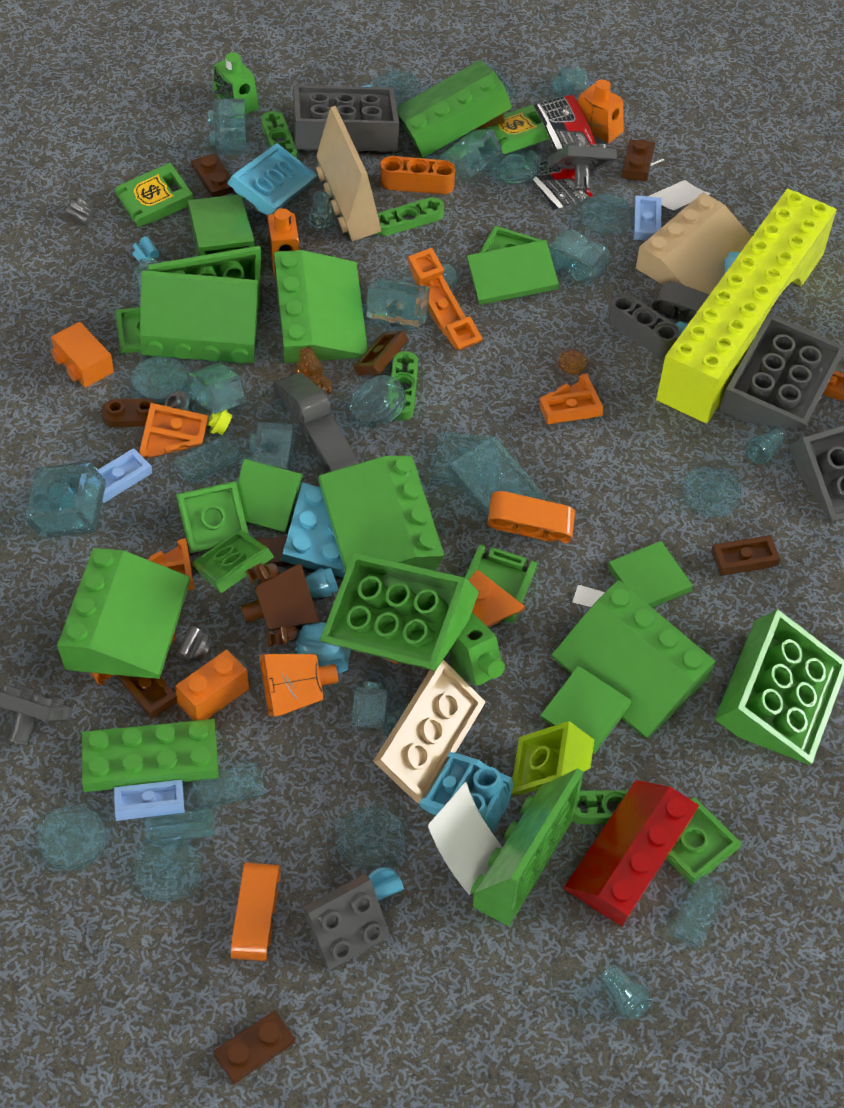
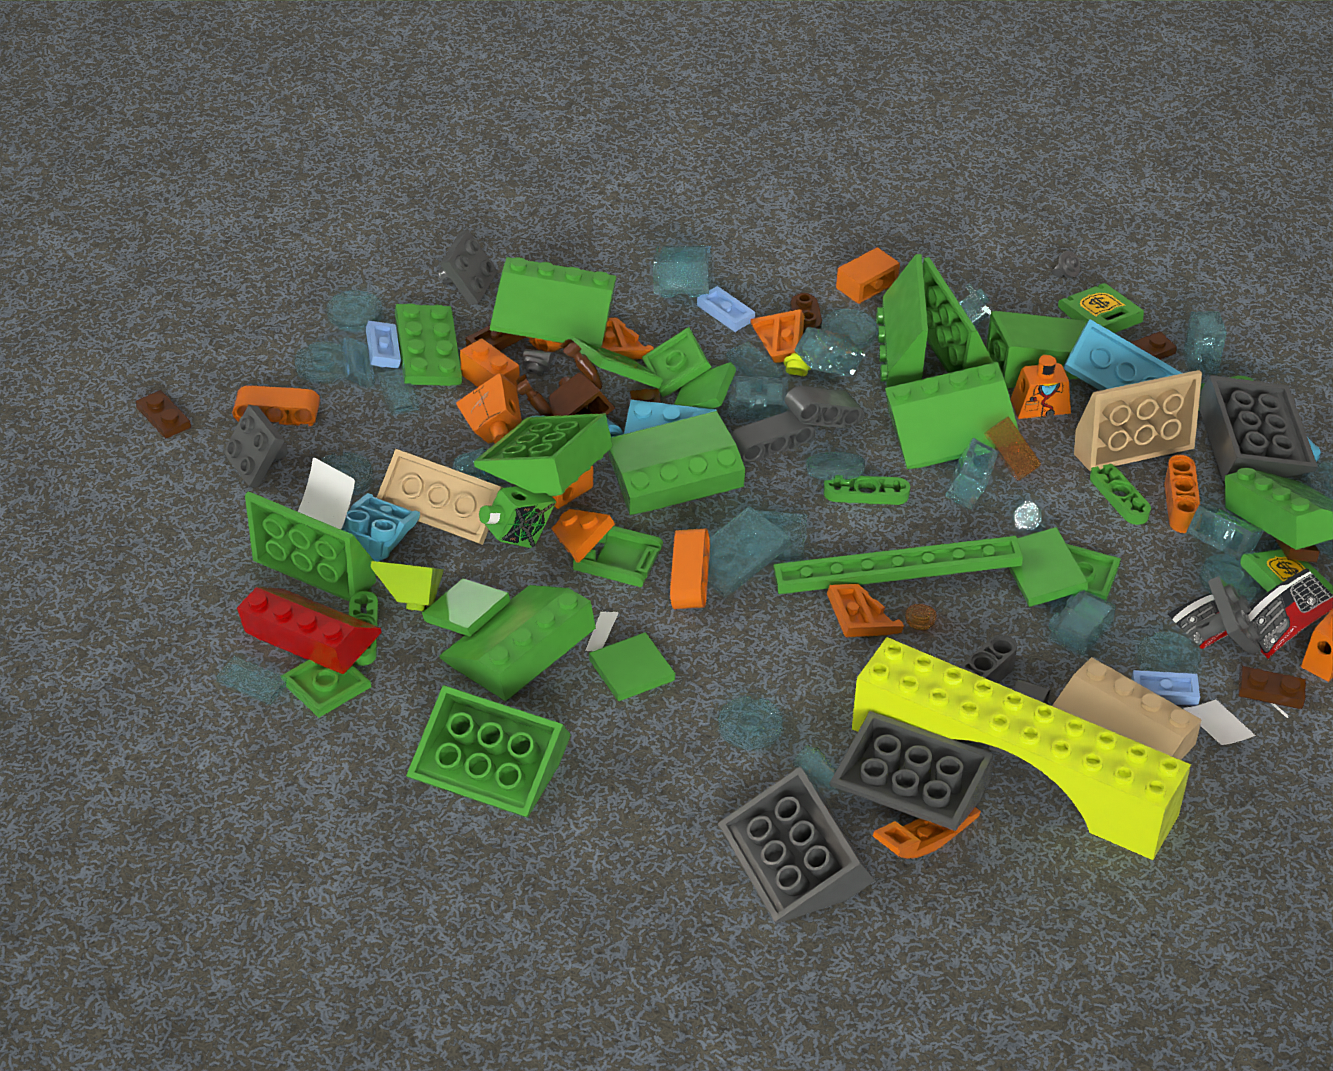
camera: 90 degrees right, 10 degrees down
medium azure plate [132,236,160,265] -> none
bright green torso [213,52,259,118] -> none
clear orange plate [297,346,332,395] -> none
reddish brown plate [353,331,408,376] -> none
medium azure plate [368,867,404,901] -> none
orange slope [407,248,483,351] -> none
clear light blue cone [601,965,652,1020] -> none
reddish brown plate [711,535,780,576] -> none
none -> bright green plate [774,536,1023,594]
none -> clear orange slope [984,417,1042,481]

